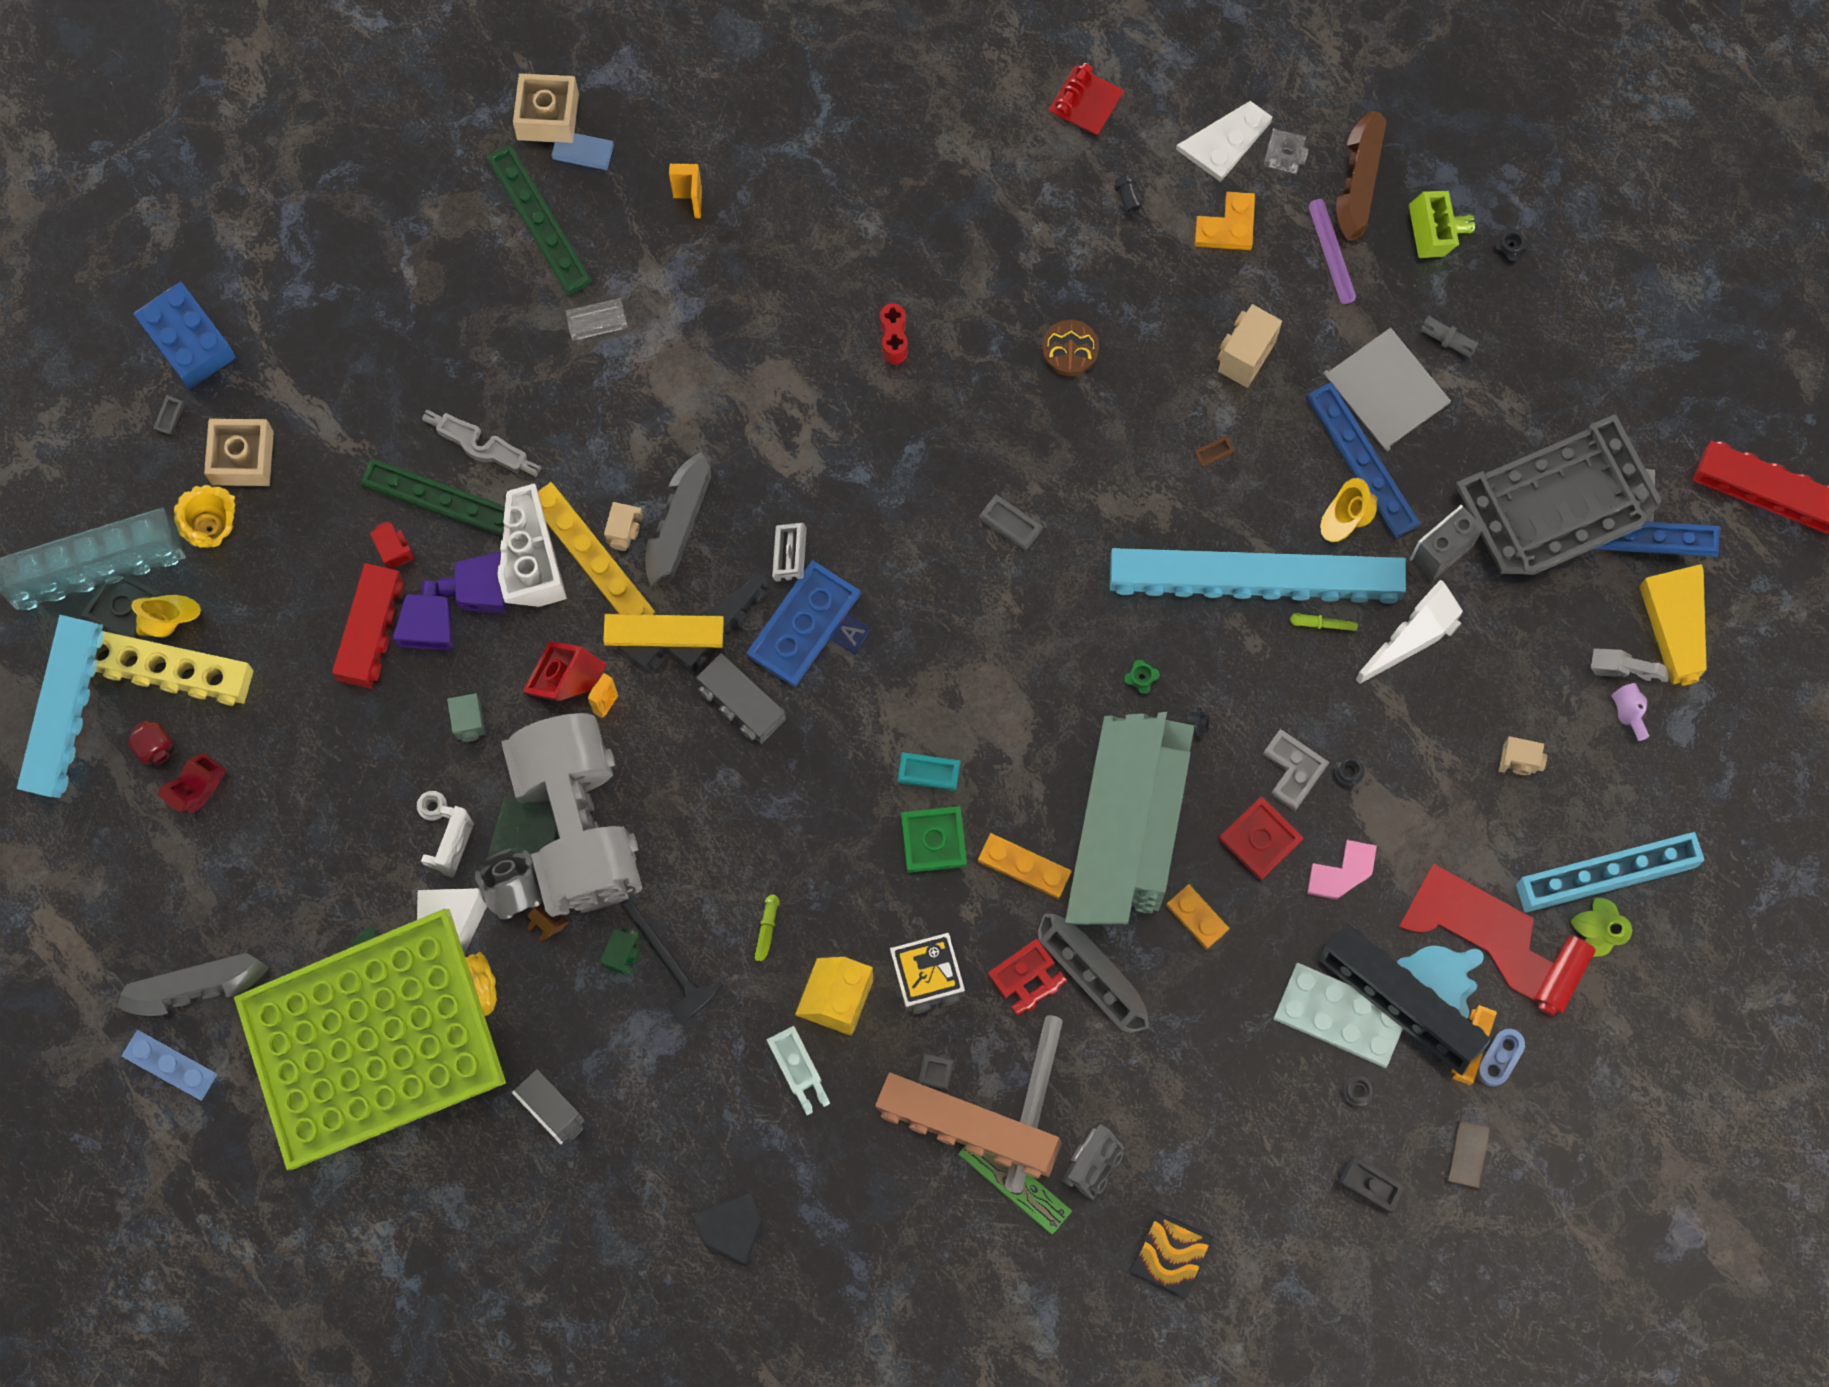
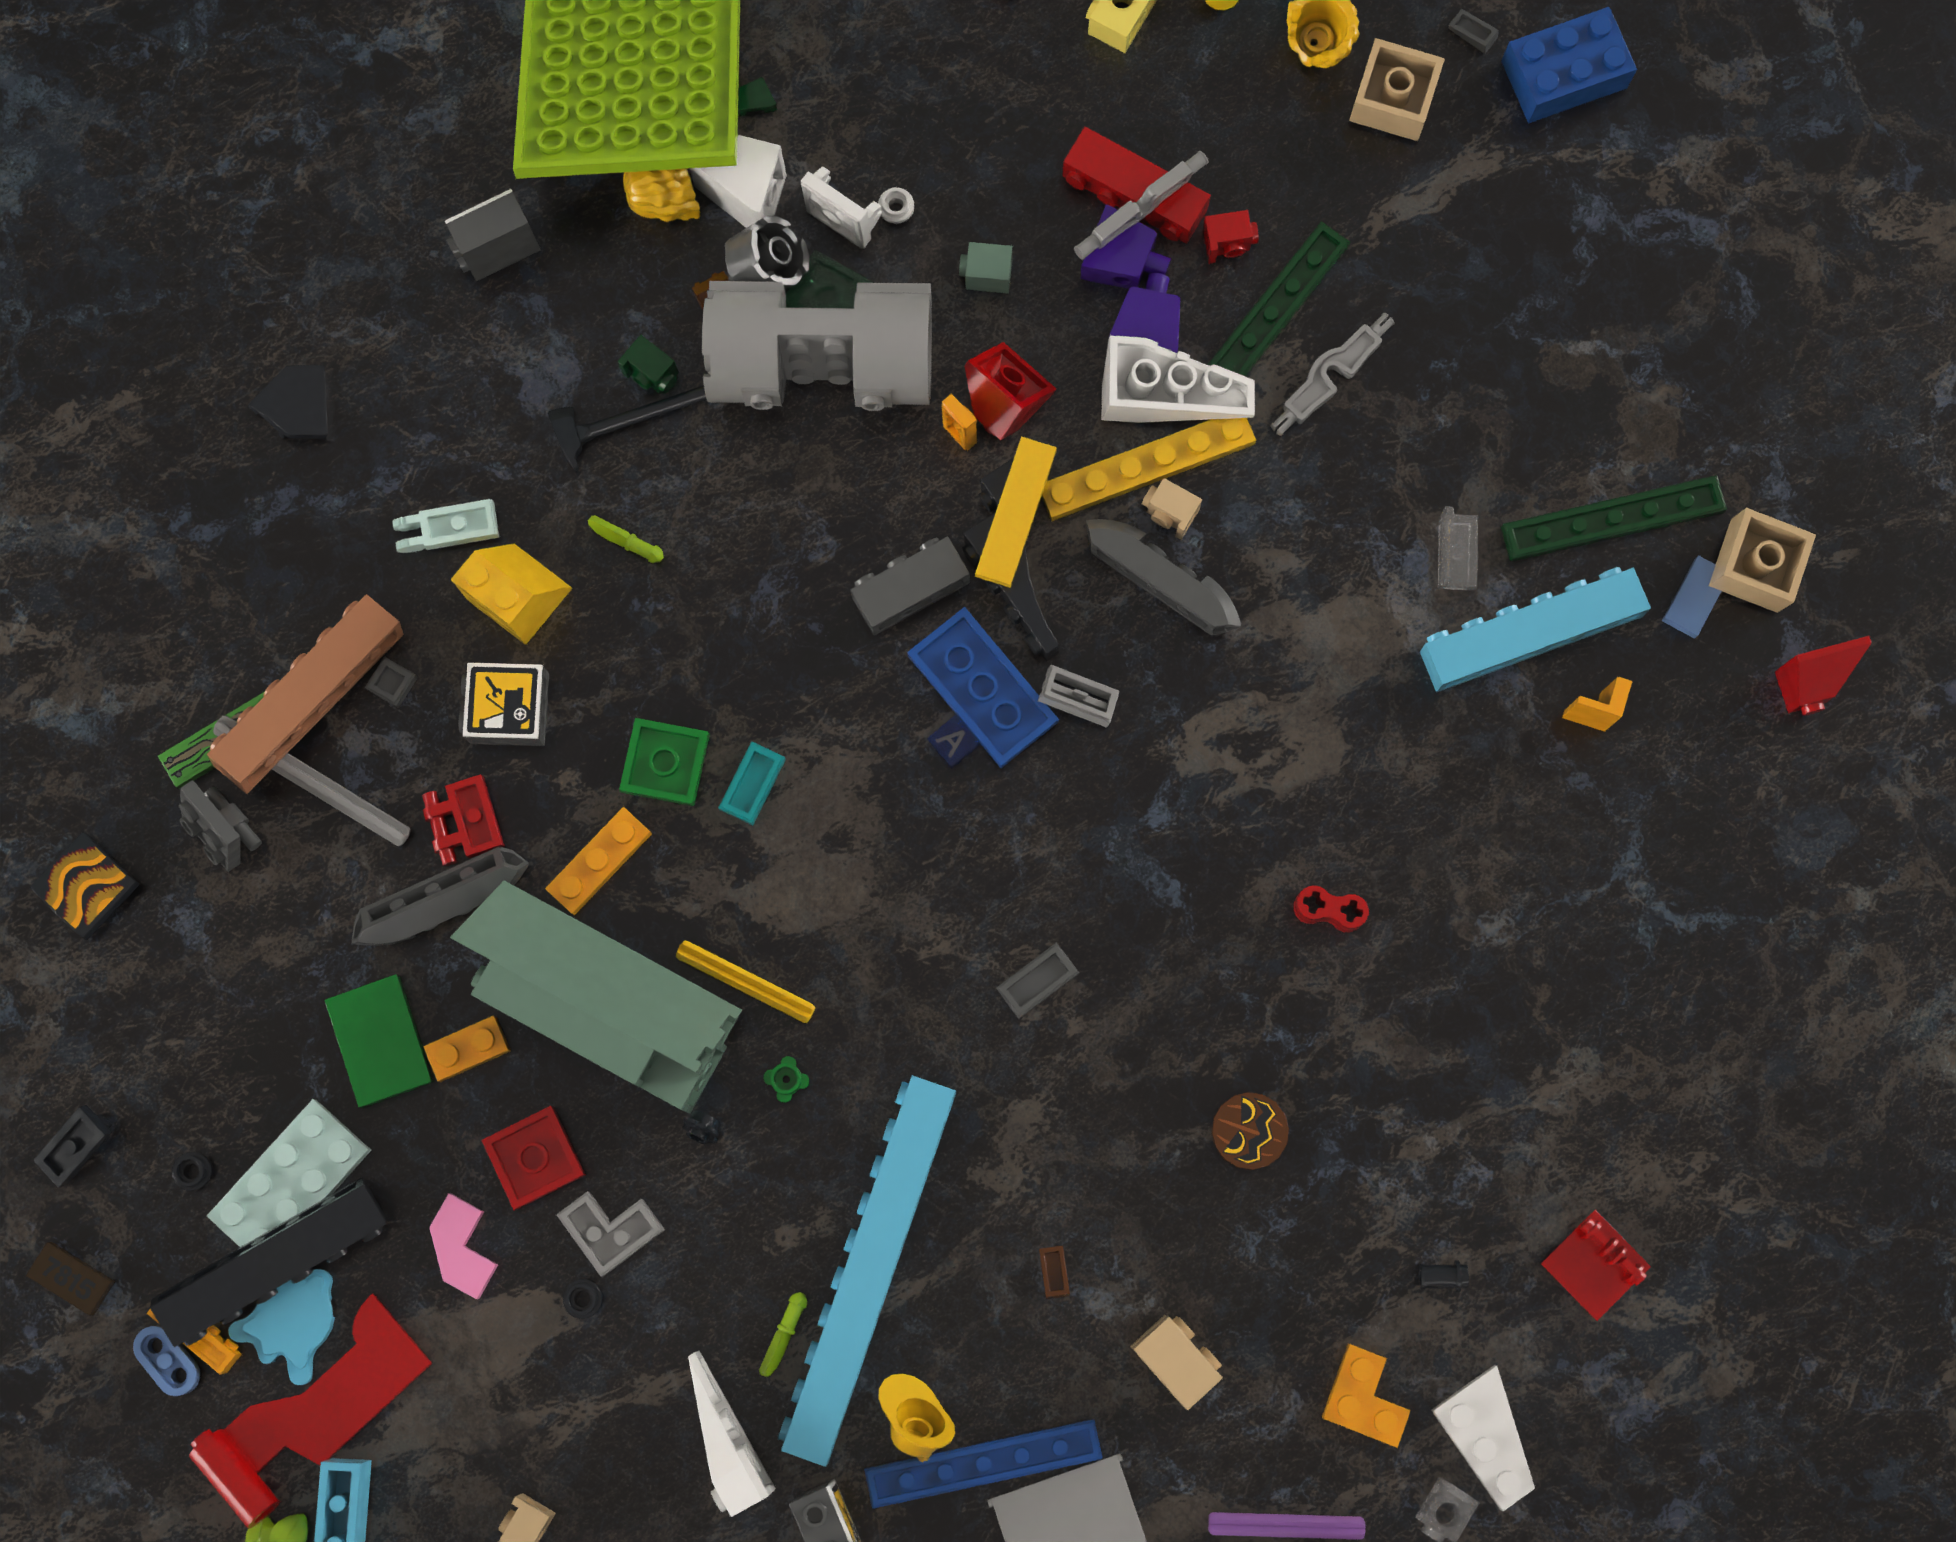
camera: 110 degrees right, 5 degrees up
none -> green tile [325,974,434,1108]
none -> yellow axle [676,940,815,1023]
none -> light grey piece [1074,151,1209,260]
none -> medium azure brick [1420,567,1651,692]
none -> red slope [1775,636,1872,716]

